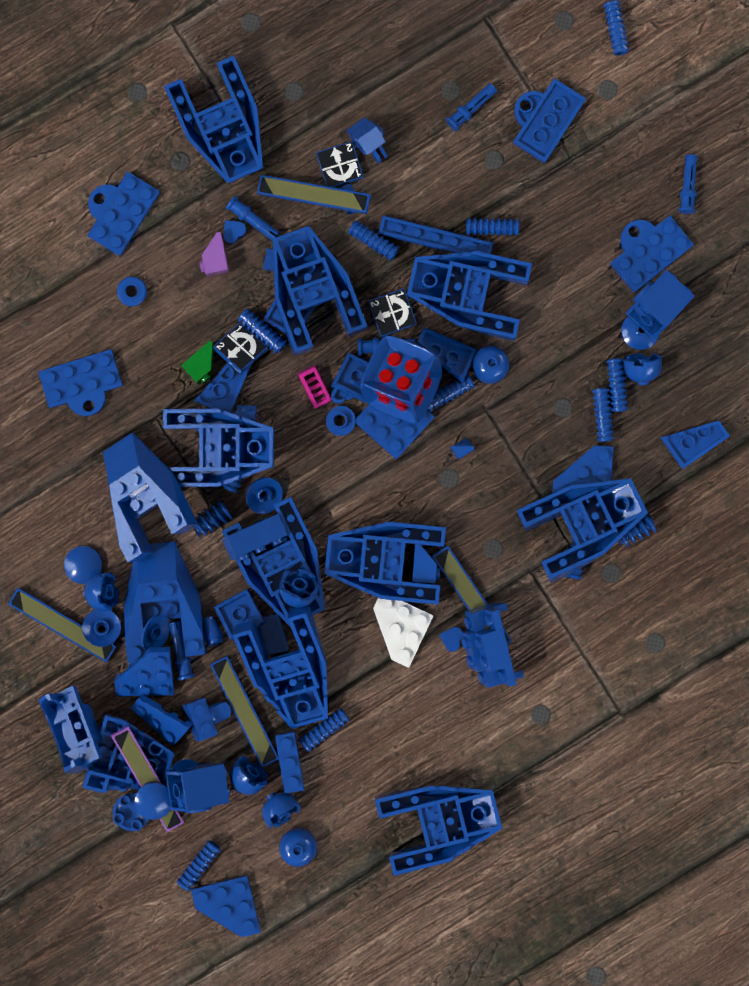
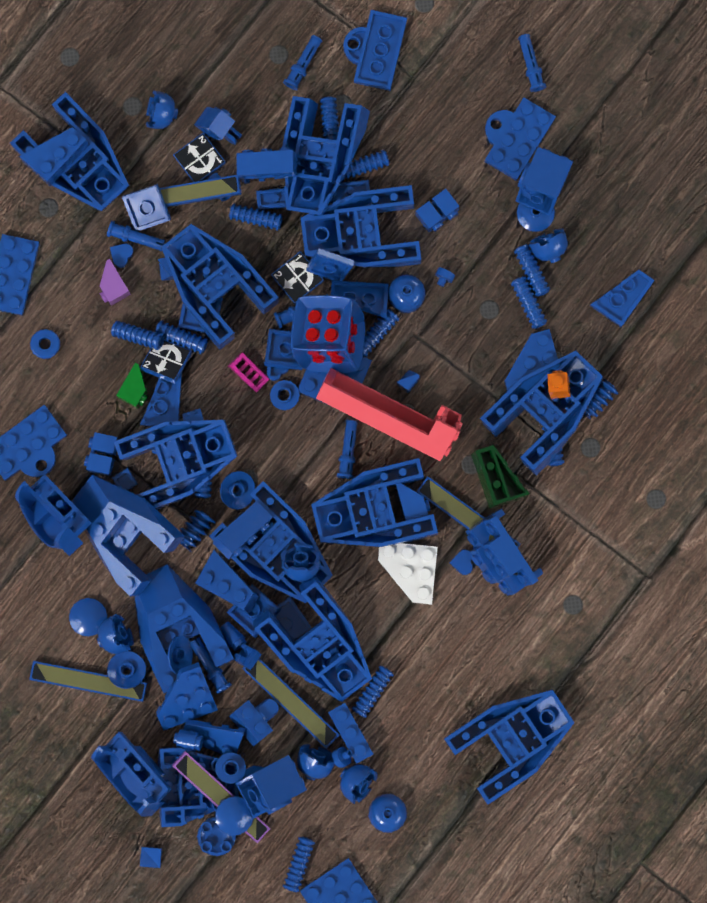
camera: 20 degrees left, 5 degrees down
none -> blue piece [15,474,92,556]
none -> blue wedge [19,127,89,186]
none -> blue piece [84,432,119,476]
none -> blue piece [111,320,164,350]
none -> blue tile [112,468,138,491]
none -> tile [122,184,171,231]
none -> blue slope [140,846,162,868]
none -> blue cylinder [146,91,178,129]
none -> blue brick [173,729,204,752]
none -> blue wedge [195,550,259,613]
none -> blue piece [215,753,246,784]
none -> blue tile [234,643,262,670]
none -> blue wedge [236,147,297,184]
none -> blue wedge [282,96,370,216]
none -> blue tile [306,248,354,281]
none -> coral brick [316,368,463,461]
none -> blue piece [320,97,339,140]
none -> blue tile [332,747,353,768]
none -> blue pin [336,420,358,479]
none -> blue piece [415,189,460,232]
none -> blue tile [435,267,455,287]
none -> dark green wedge [471,445,530,509]
none -> orange brick [547,370,570,399]

